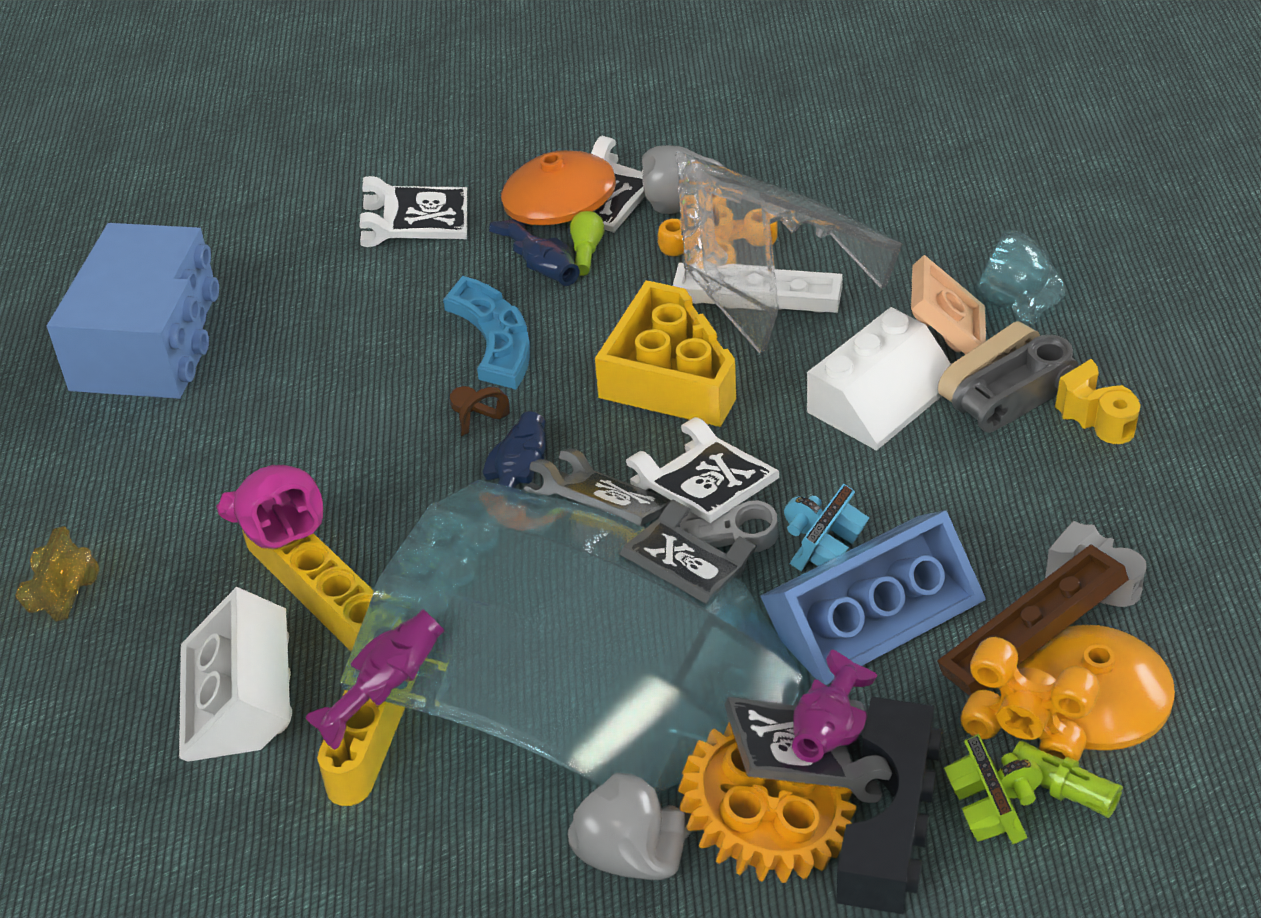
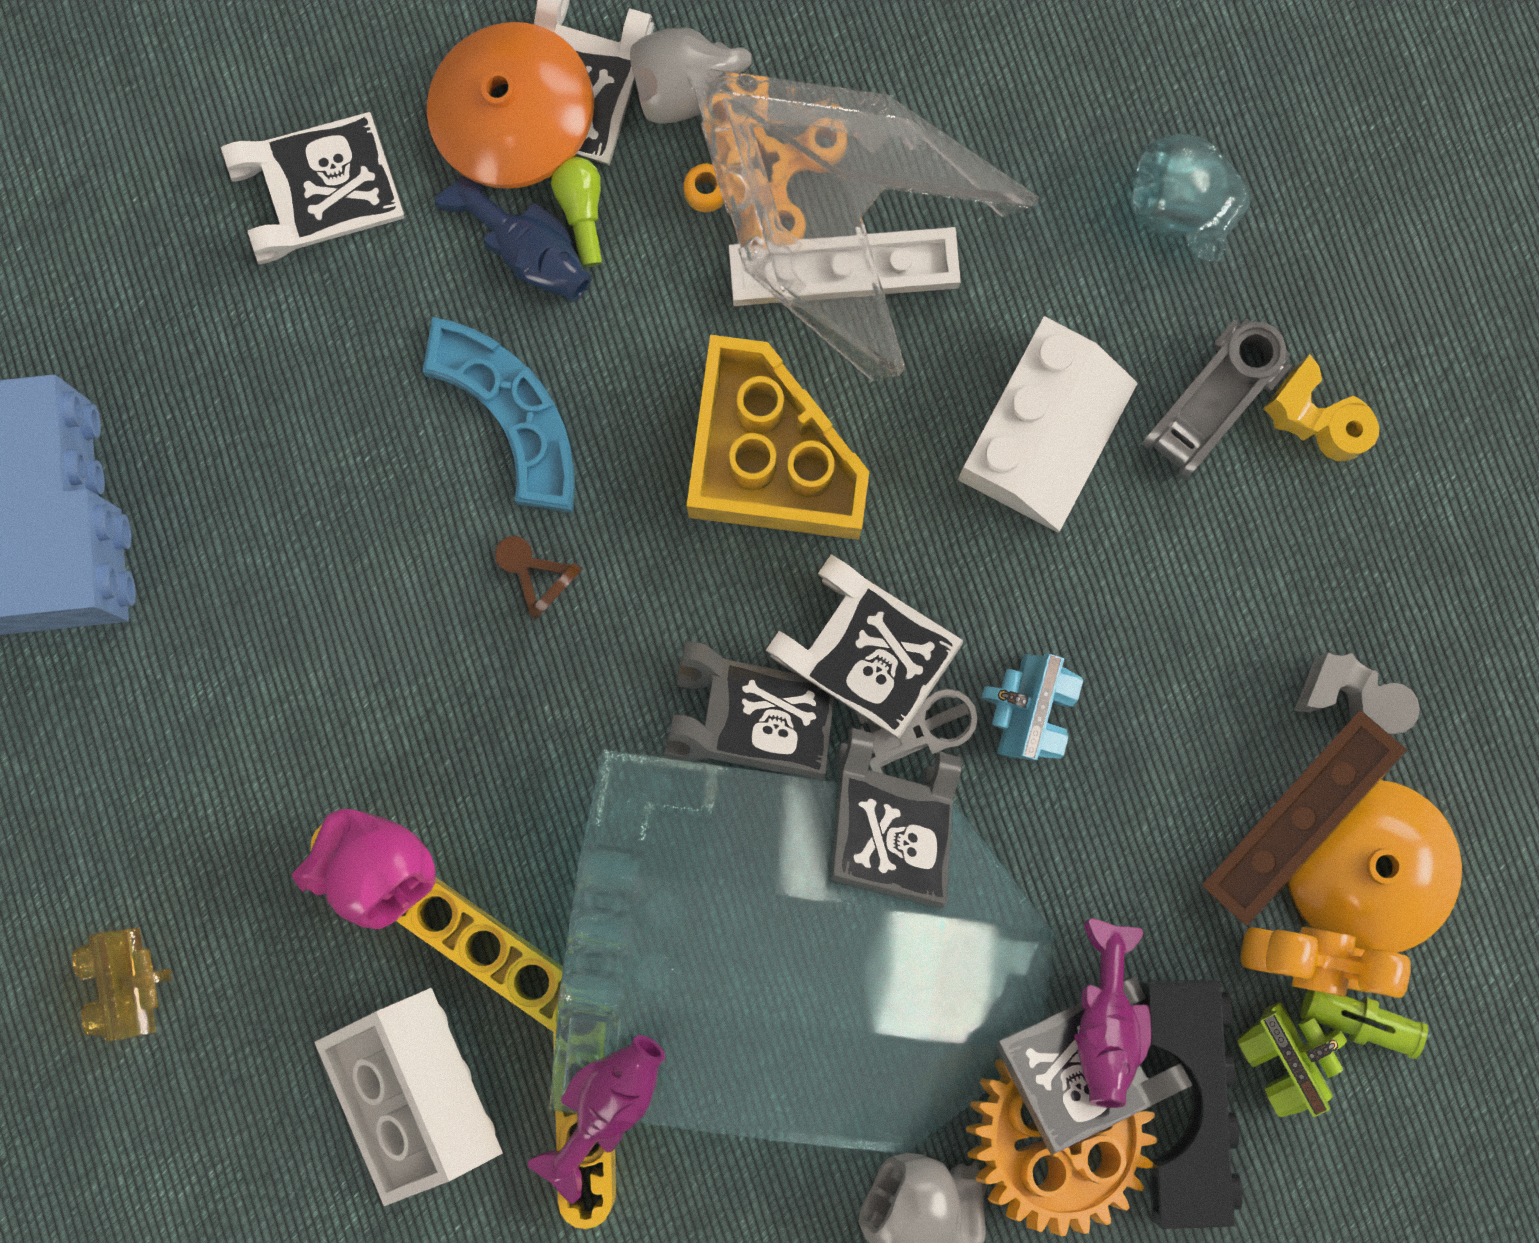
camera: 20 degrees left, 40 degrees up
dark blue animal [472,411,546,523] -> none
medium blue slope [760,510,986,685] -> none
light nougat plate [911,255,986,355] -> none
tan beam [938,321,1040,402] -> none

